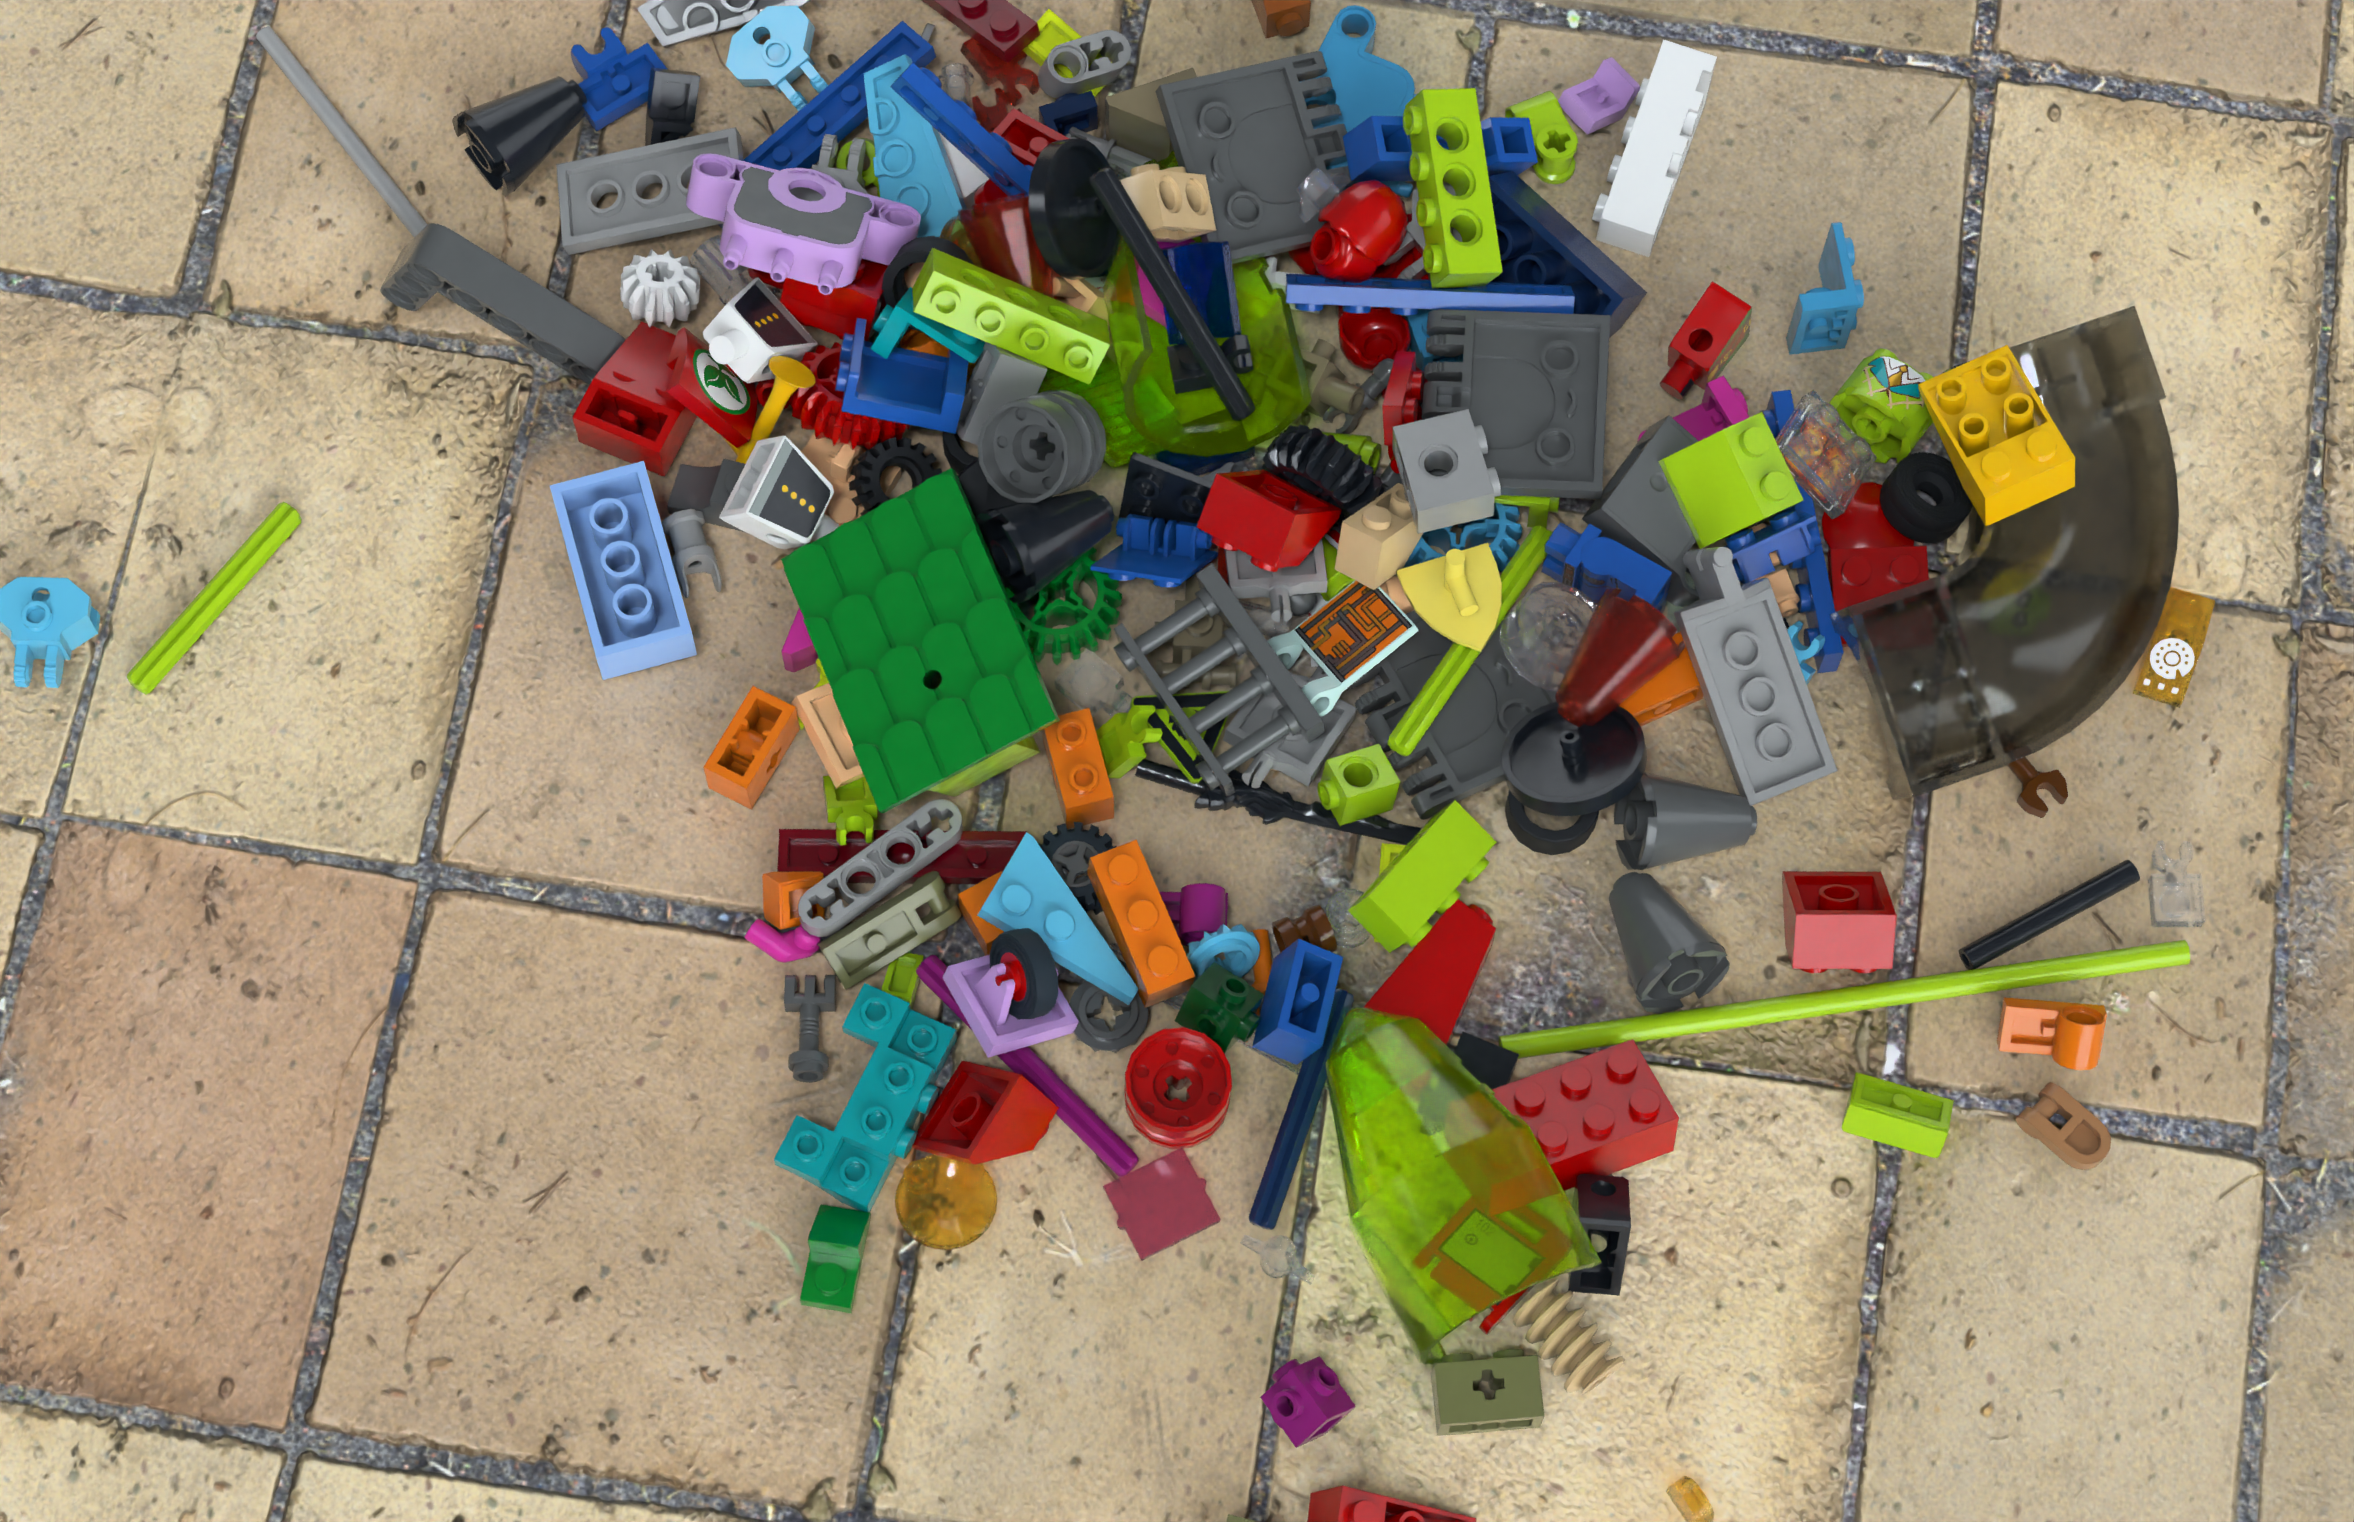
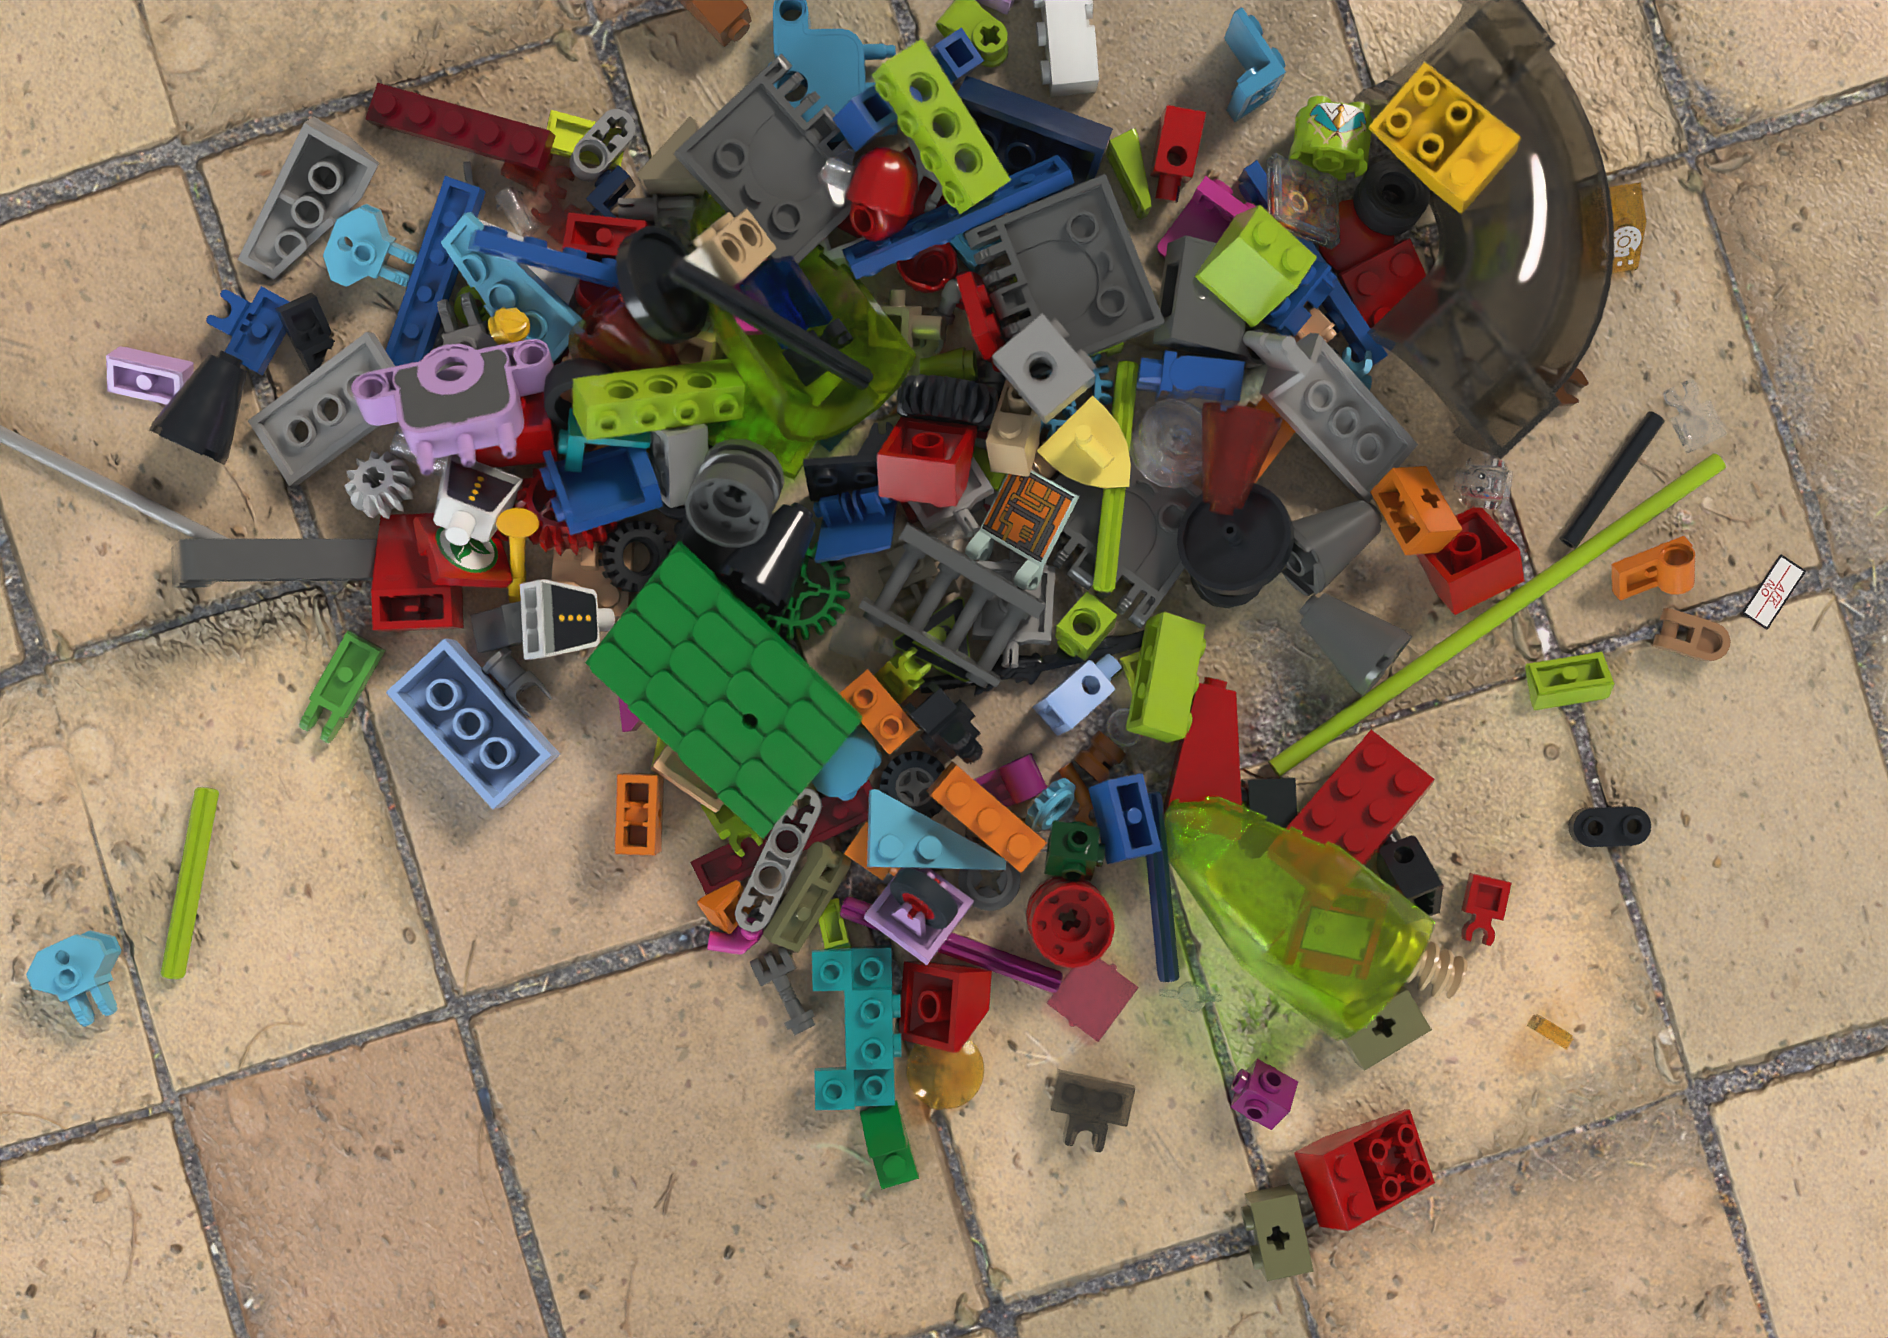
camera: 30 degrees left, 20 degrees up
none -> lavender slope [106,346,194,405]
none -> bright green hinge [299,631,386,744]
none -> yellow plate [488,308,530,345]
none -> dark azure dish [812,725,882,801]
none -> black hinge [904,681,984,764]
none -> light blue torso [1032,654,1123,736]
none -> clear smoke plate [1050,1069,1135,1153]
none -> lime slope [1105,128,1152,220]
none -> orange brick [1370,466,1462,555]
none -> clear head [1453,456,1514,510]
none -> red plate [1461,873,1512,946]
none -> black plate [1568,806,1651,847]
none -> white sticker [1742,554,1806,629]

